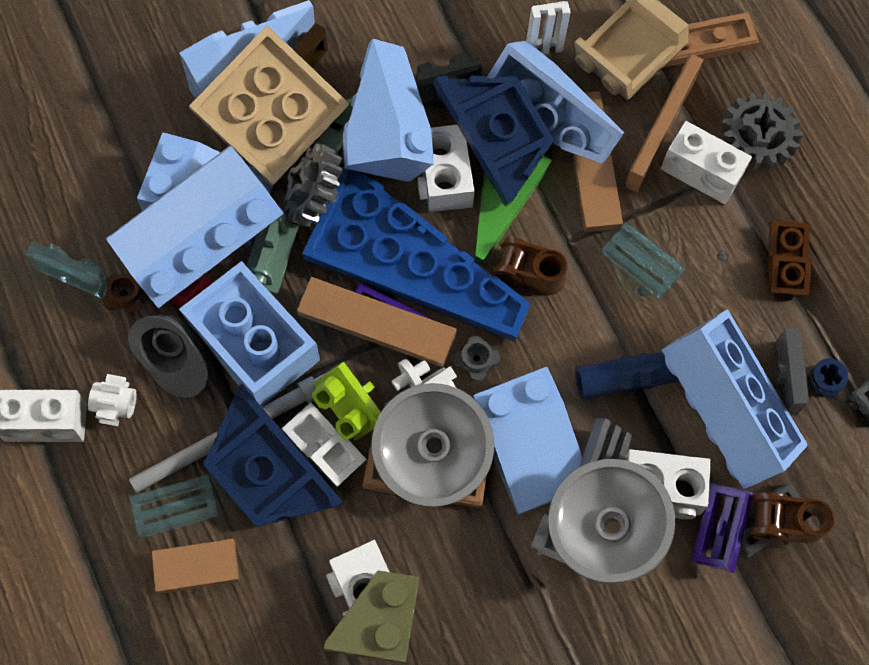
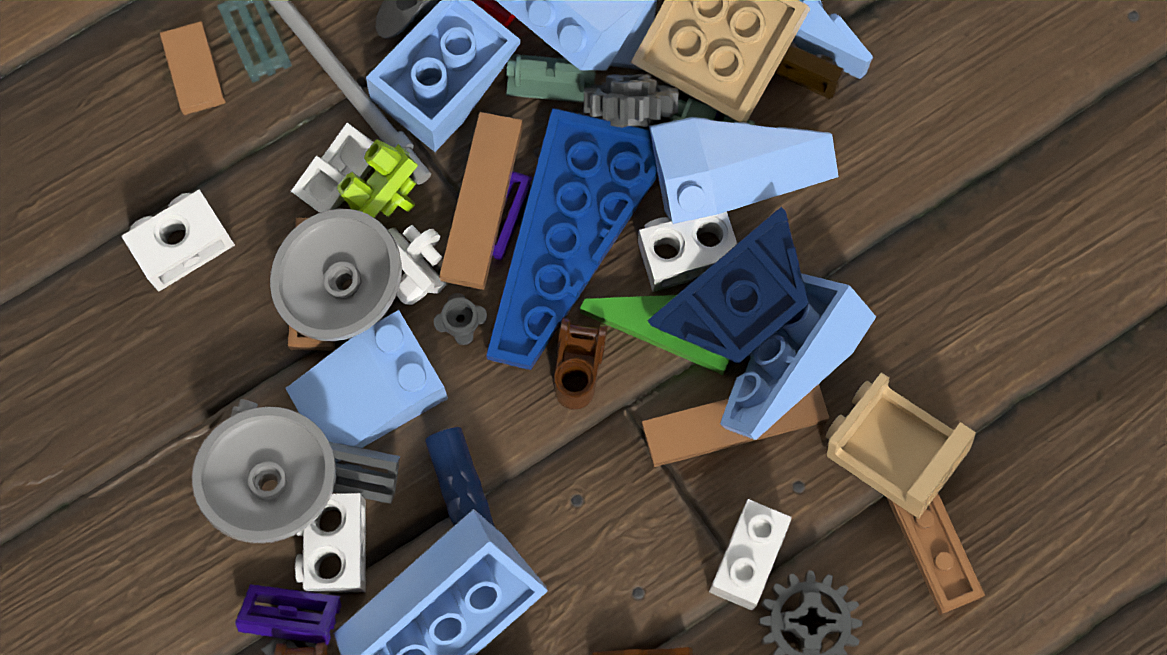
camera: 85 degrees right, 5 degrees up
dark blue wing [203,384,343,527] -> none
olive wing [324,570,420,664] -> none
pearl dark grey hips [415,52,482,107] -> none
white tile [526,1,571,54] -> none
clear light blue tile [601,222,685,299] -> none
medium nougat tile [625,54,704,193] -> none

